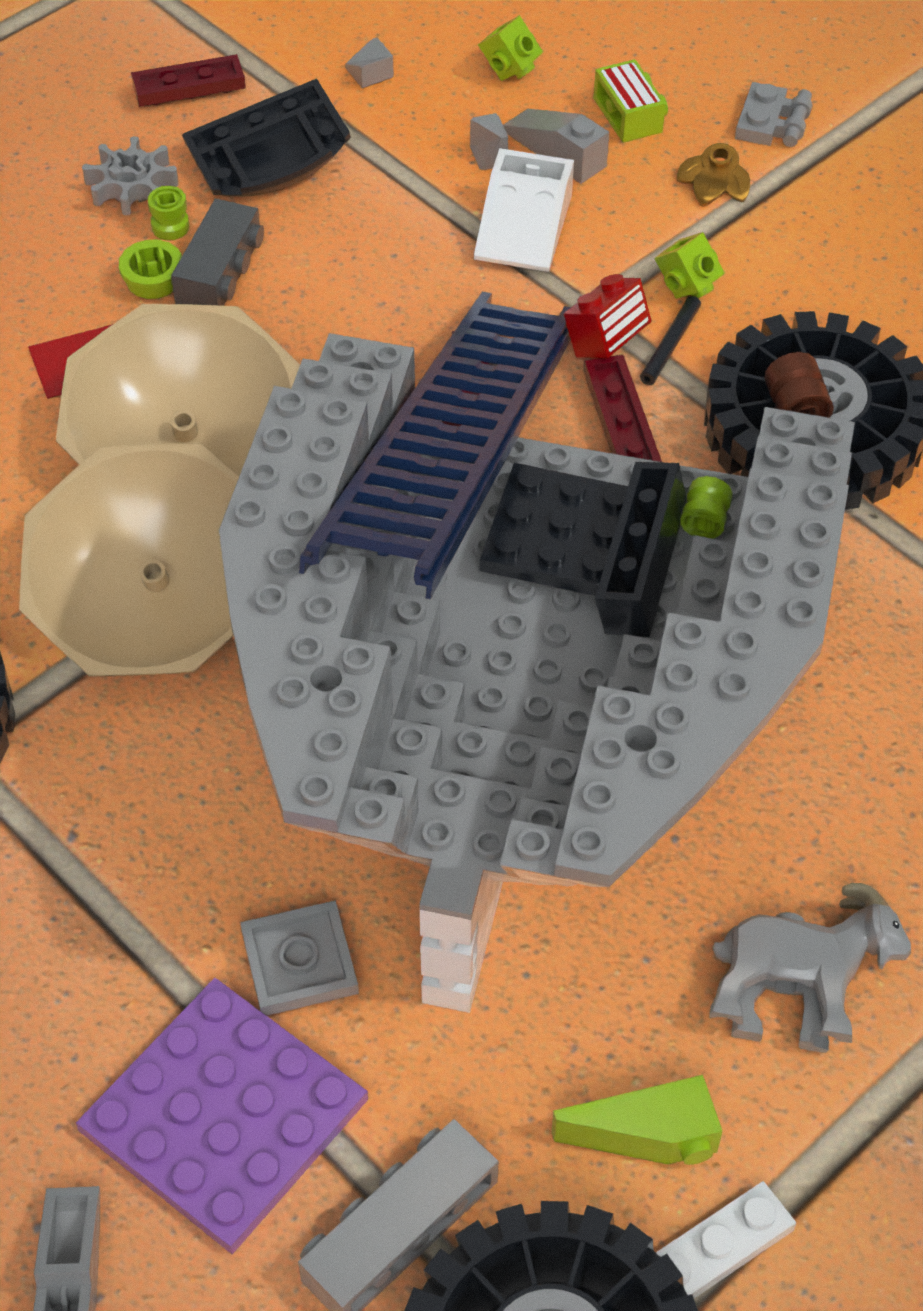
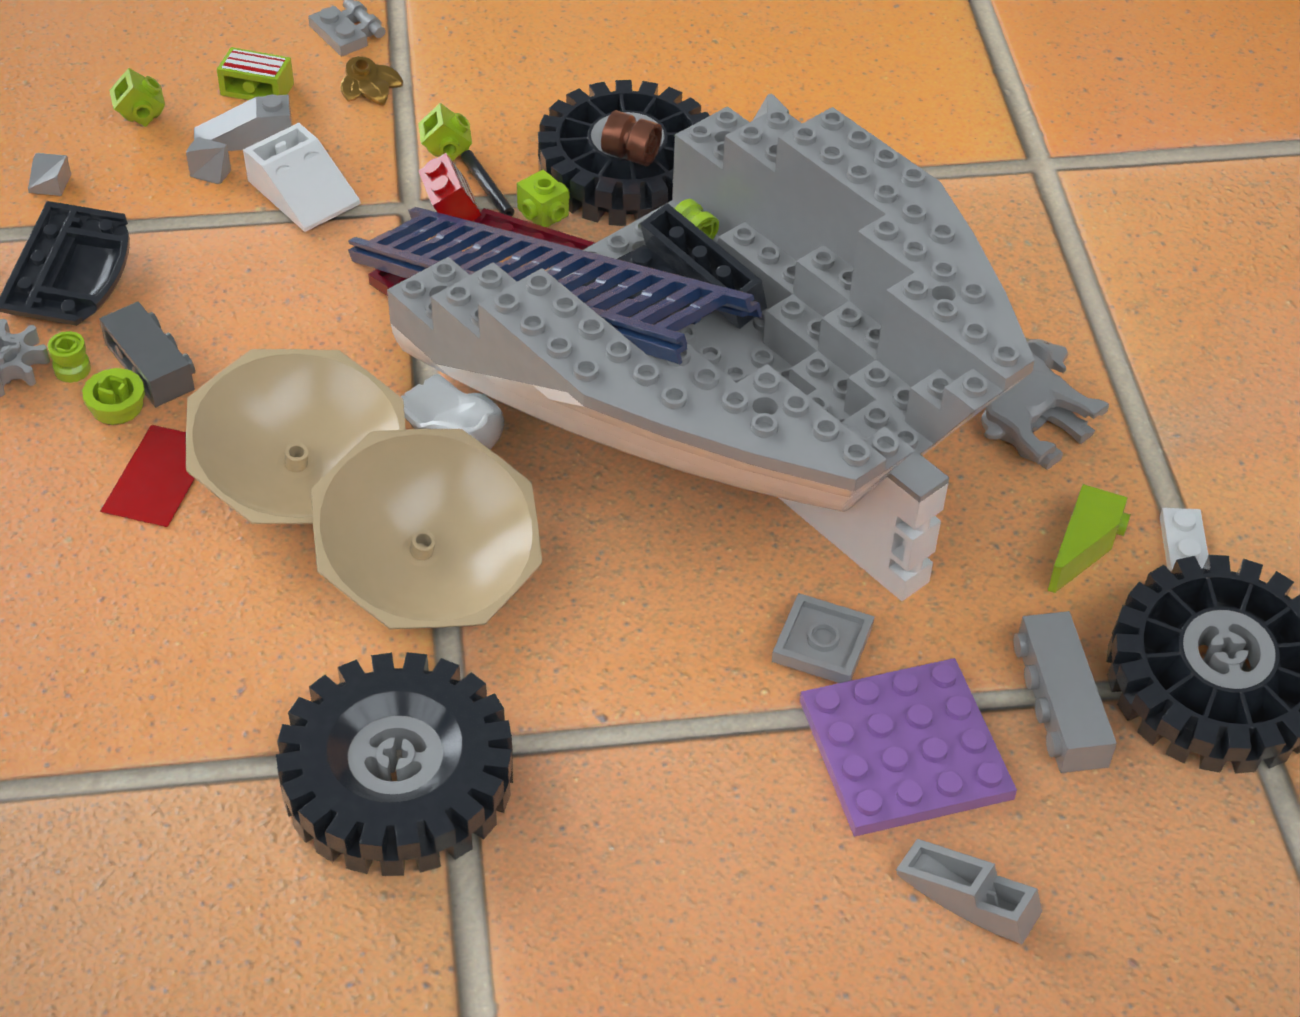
camera: 55 degrees left, 5 degrees down
none -> lime brick [517,170,570,227]

